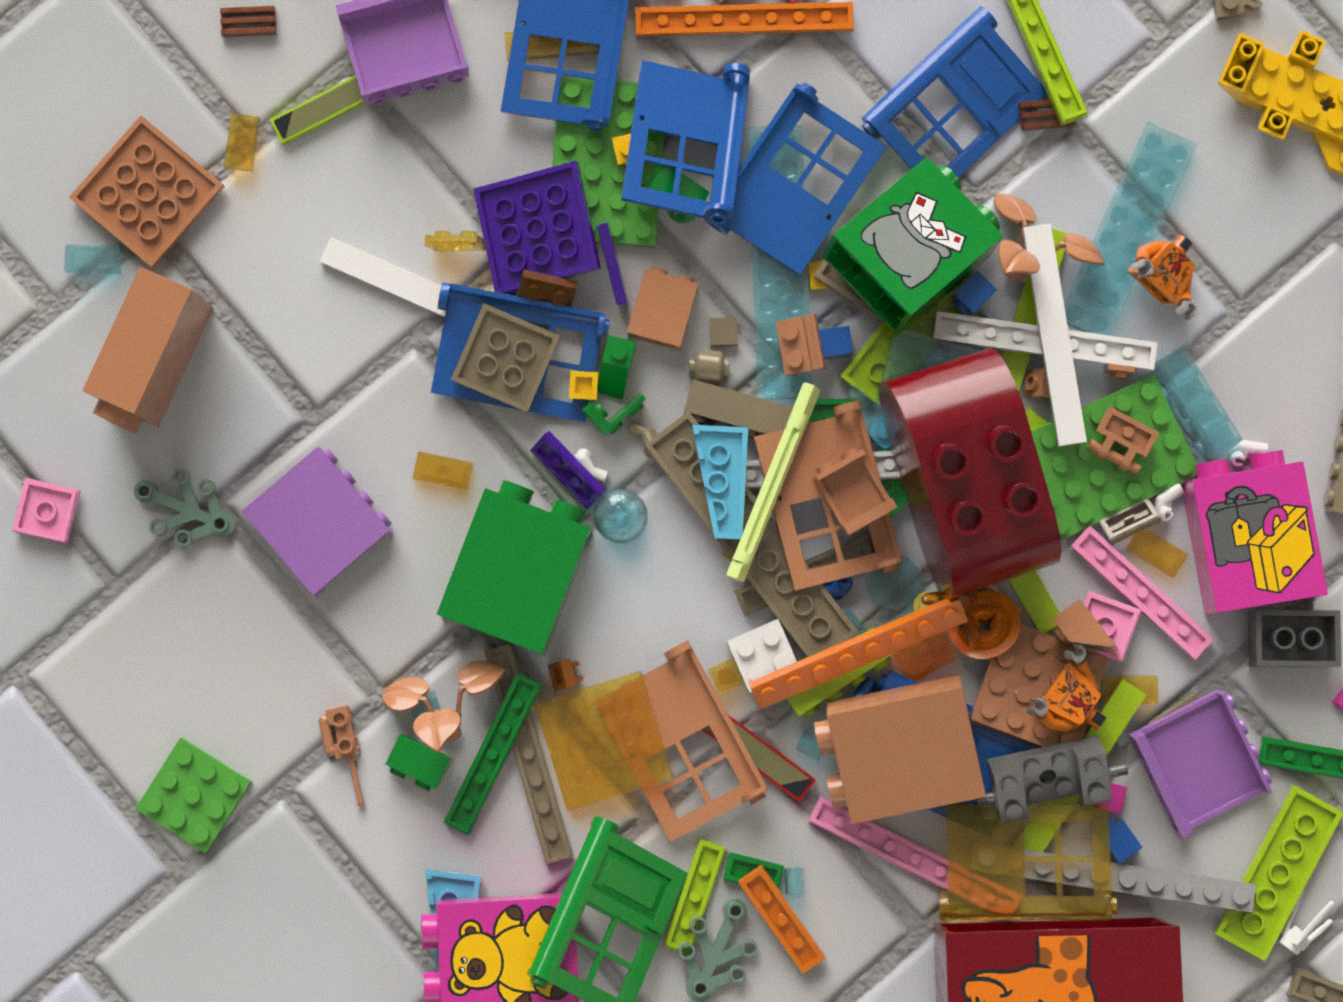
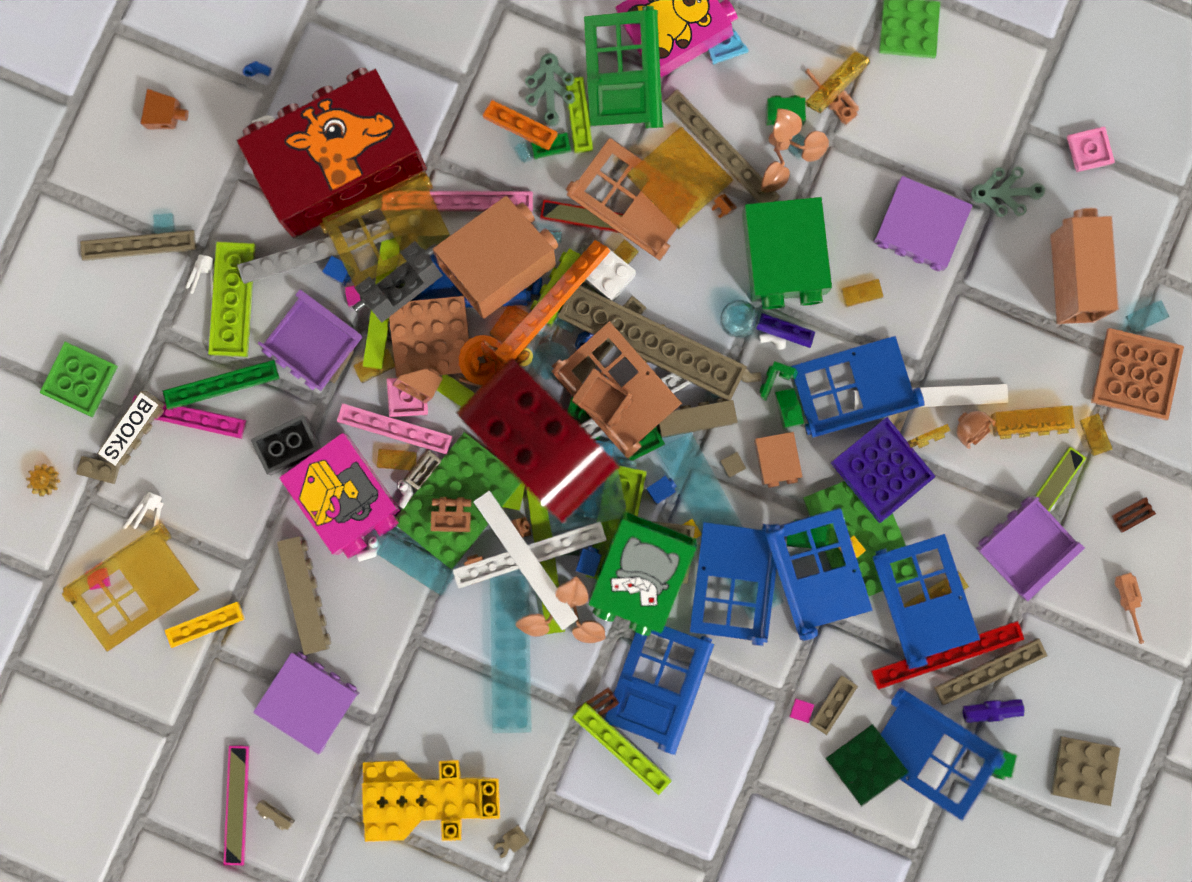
camera: 155 degrees right, 0 degrees up
green tile [443,672,543,835] -> none
dark tan plate [451,303,560,413] -> none
reddish brown plate [517,270,577,307] -> none
yellow plate [569,371,598,400] -> none
dark purple tile [597,221,628,306] -> none
orange plate [635,2,854,37] -> none
dark tan head [689,350,728,386] -> none
medium azure wing [692,425,748,540] -> none
yellowish green piece [726,383,820,583] -> none
nougat plate [776,313,826,377] -> none
orange torso [1026,643,1107,732] -> none
orange torso [1127,235,1198,321] -> none
none -> clear yellow plate [806,51,870,114]
none -> nougat cylinder [956,411,995,449]
none -> clear yellow brick [991,405,1075,440]

